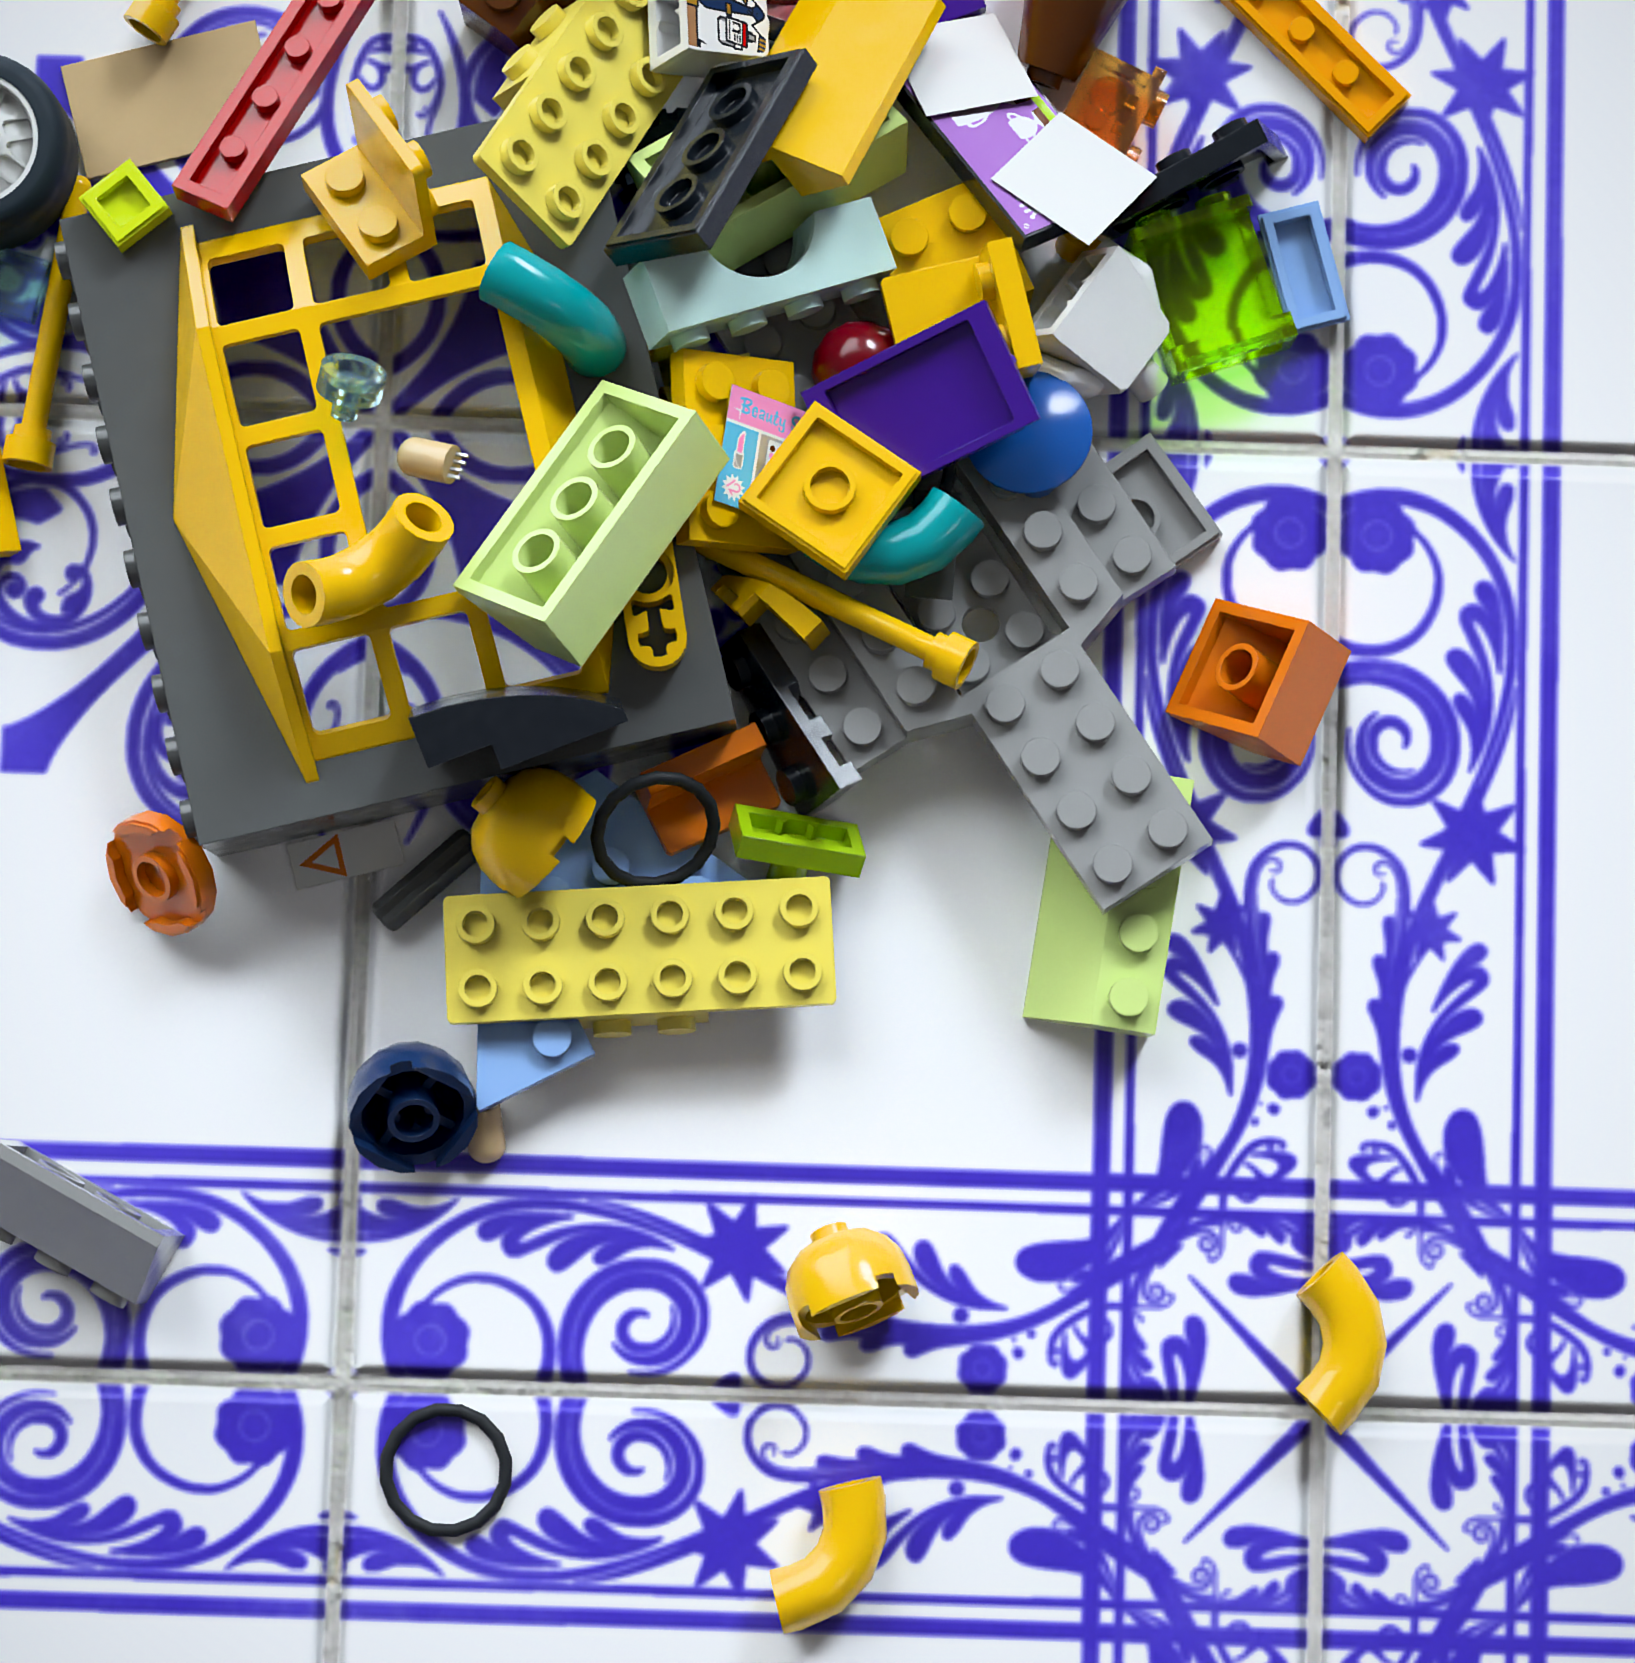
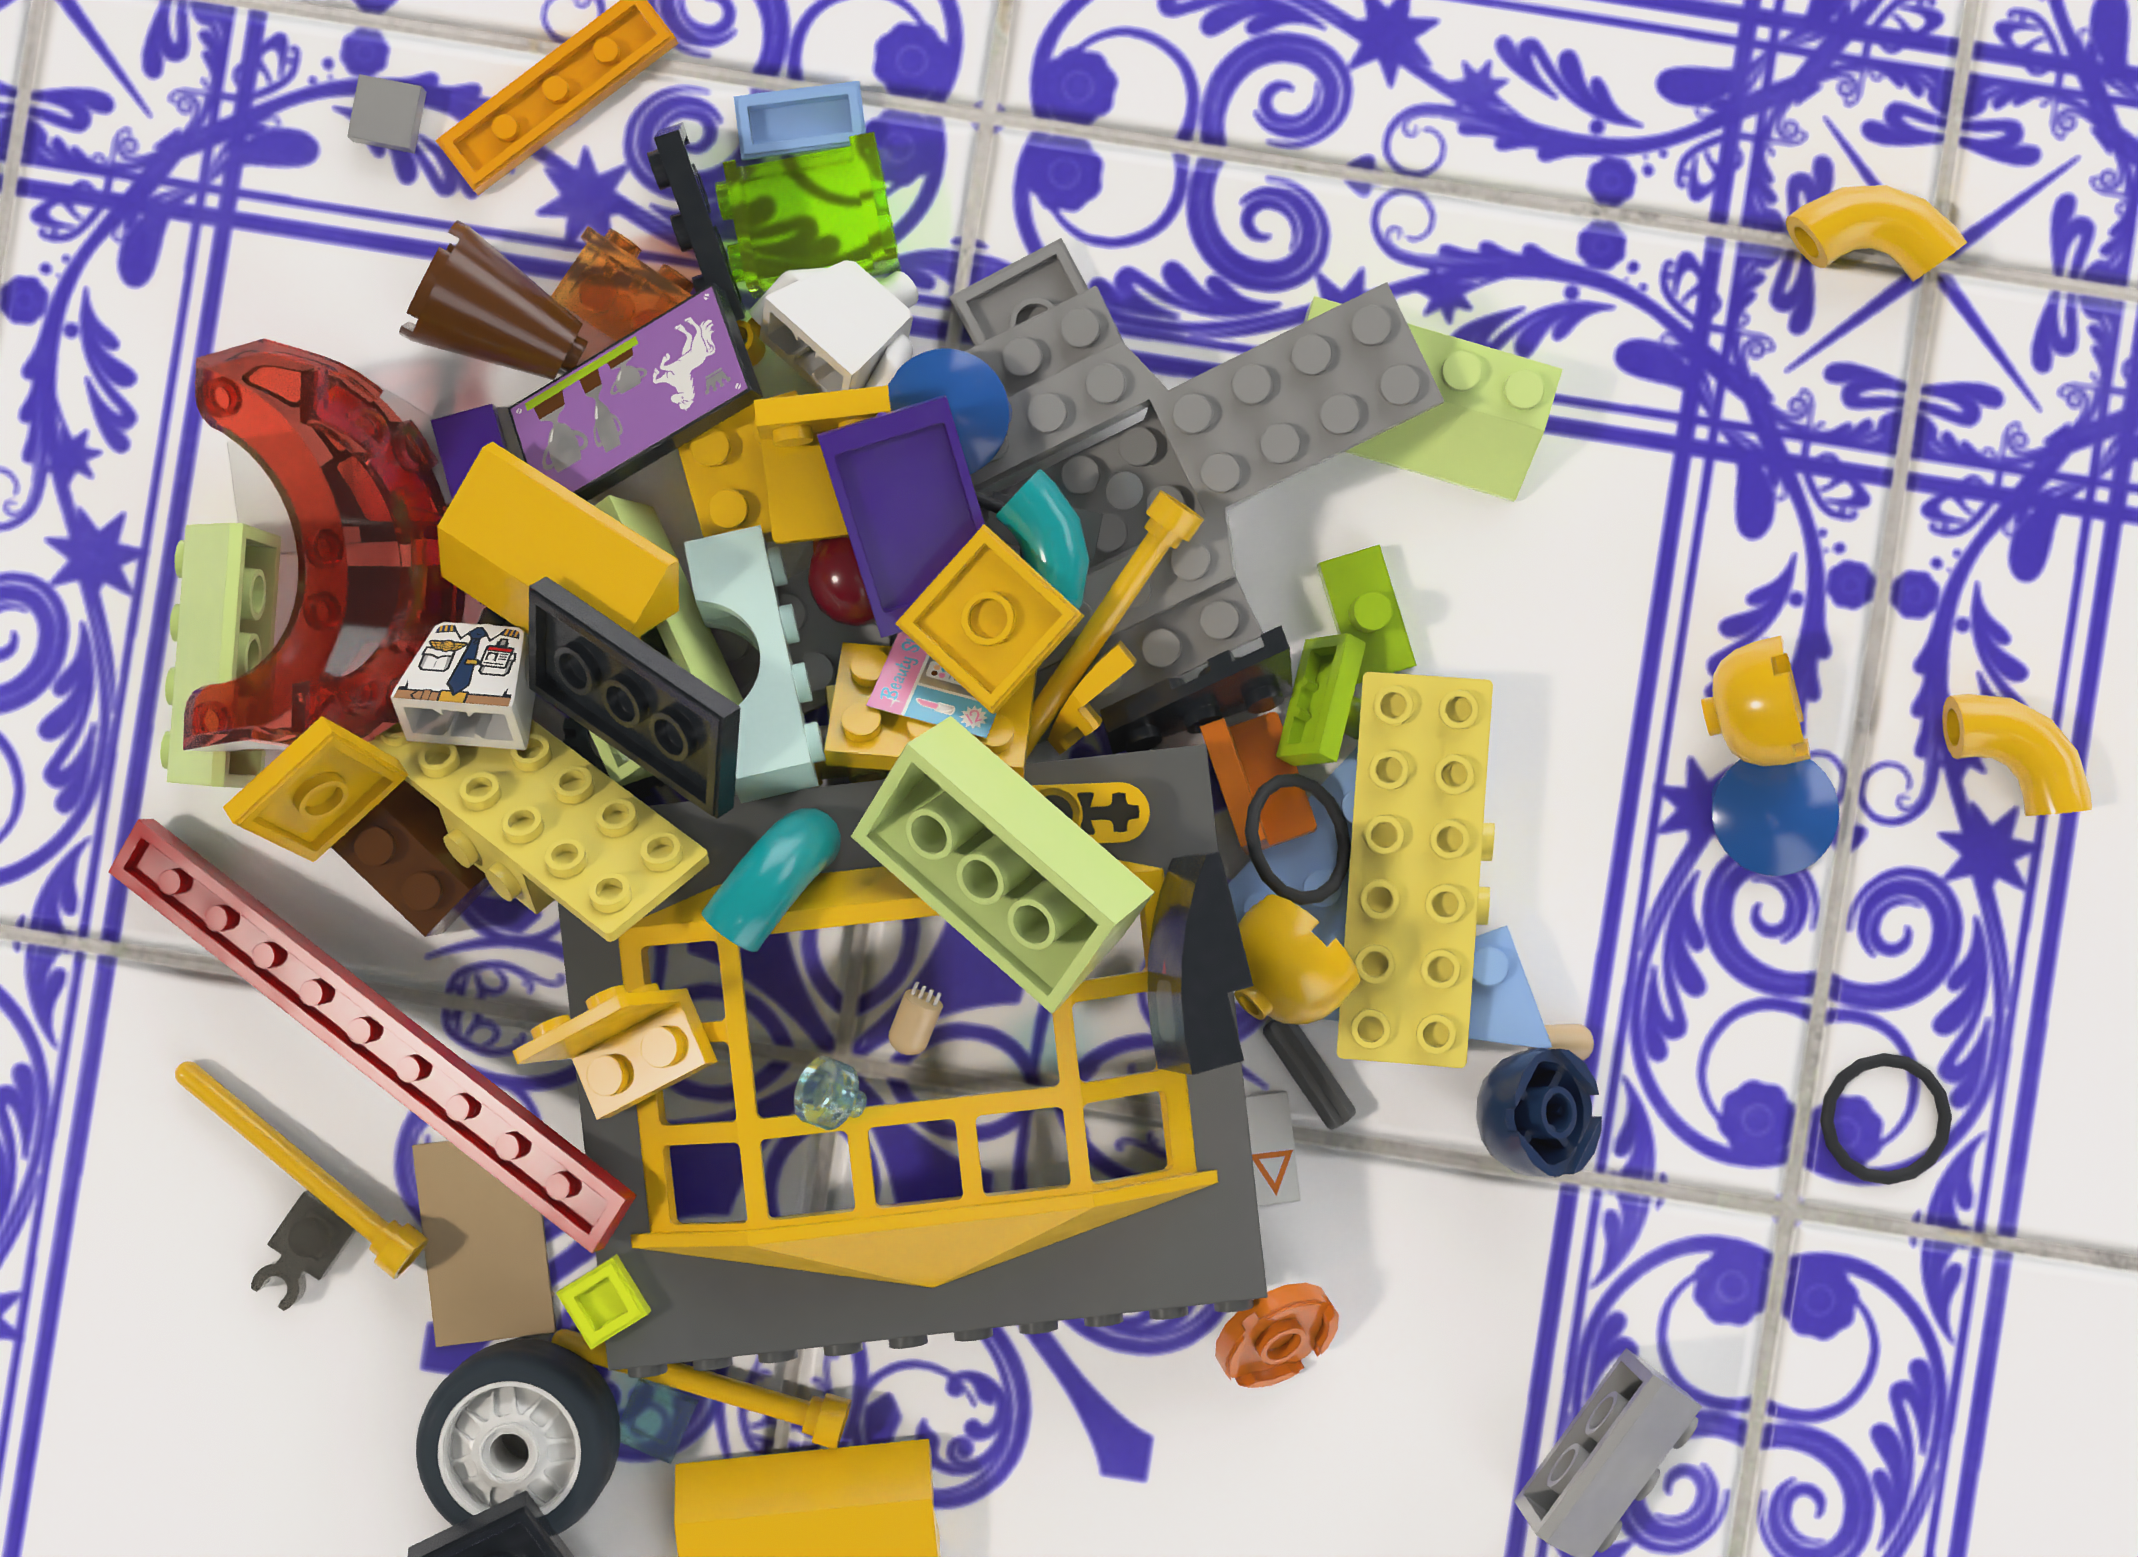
camera: 75 degrees left, 5 degrees up
yellow cylinder [283,493,454,628] -> none
white sticker [907,13,1038,117] -> none
white sticker [991,112,1157,246] -> none
orange slope [1165,598,1351,766] -> none
none -> lime tile [1317,544,1417,684]
none -> blue dish [1711,759,1839,876]

